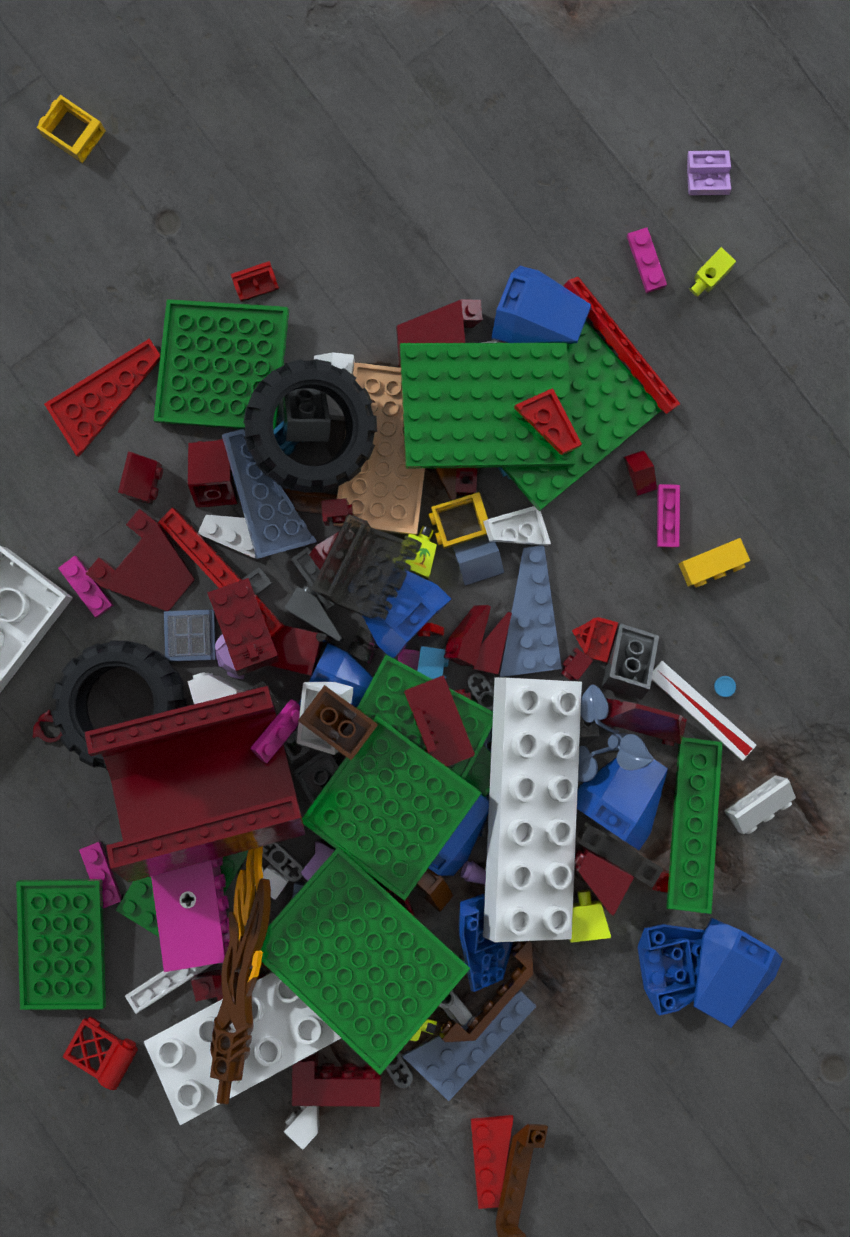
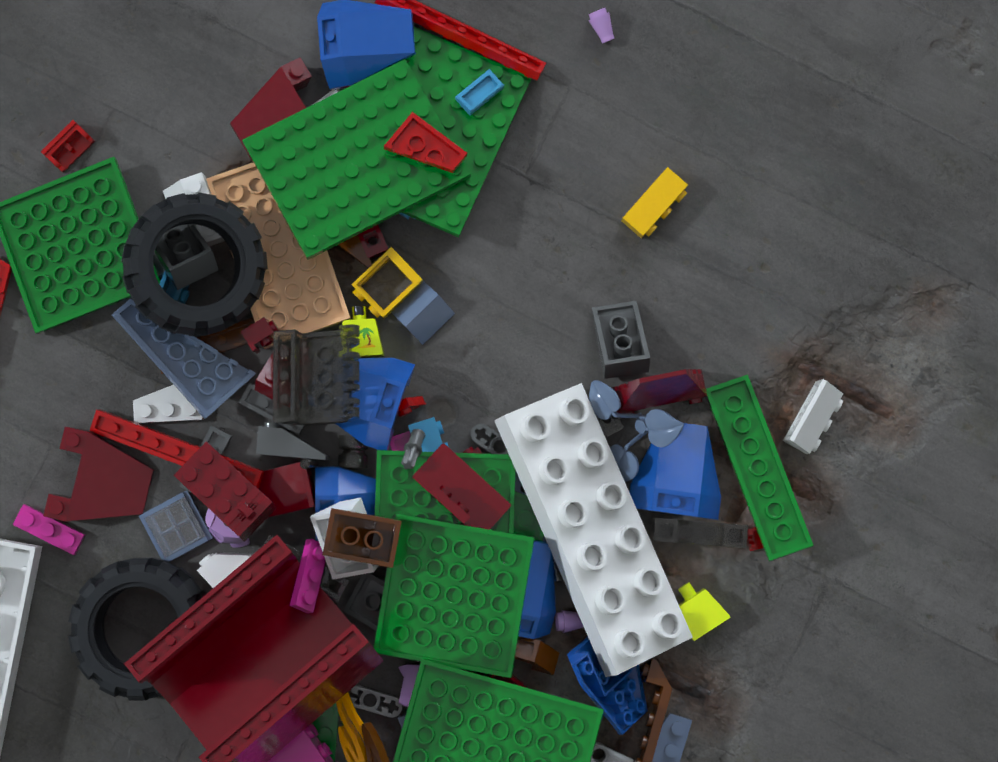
camera: 25 degrees left, 0 degrees up
dark red piece [33,710,63,743] -> none
dark red slope [118,451,163,505] -> none
dark red slope [188,439,237,508] -> none
white brick [262,865,289,900] -> none
dark red slope [444,605,491,666] -> none
dark red slope [473,612,512,675] -> none
white wing [483,506,551,546] -> none
sand blue wing [499,545,562,677] -> none
dark red brick [561,647,593,681] -> none
red slope [572,617,618,663] -> none
dark red slope [574,847,634,916] -> none
dark red slope [624,450,657,496] -> none
blue wedge [637,924,705,1016] -> none
white tile [652,661,756,761] -> none
dark pink plate [657,484,680,548] -> none
blue wedge [693,918,783,1028] -> none
dark azure piece [714,676,736,697] -> none
none -> dark grey axle [401,429,426,470]
none -> dark azure tile [455,69,504,115]
none -> lavender cone [589,8,614,43]

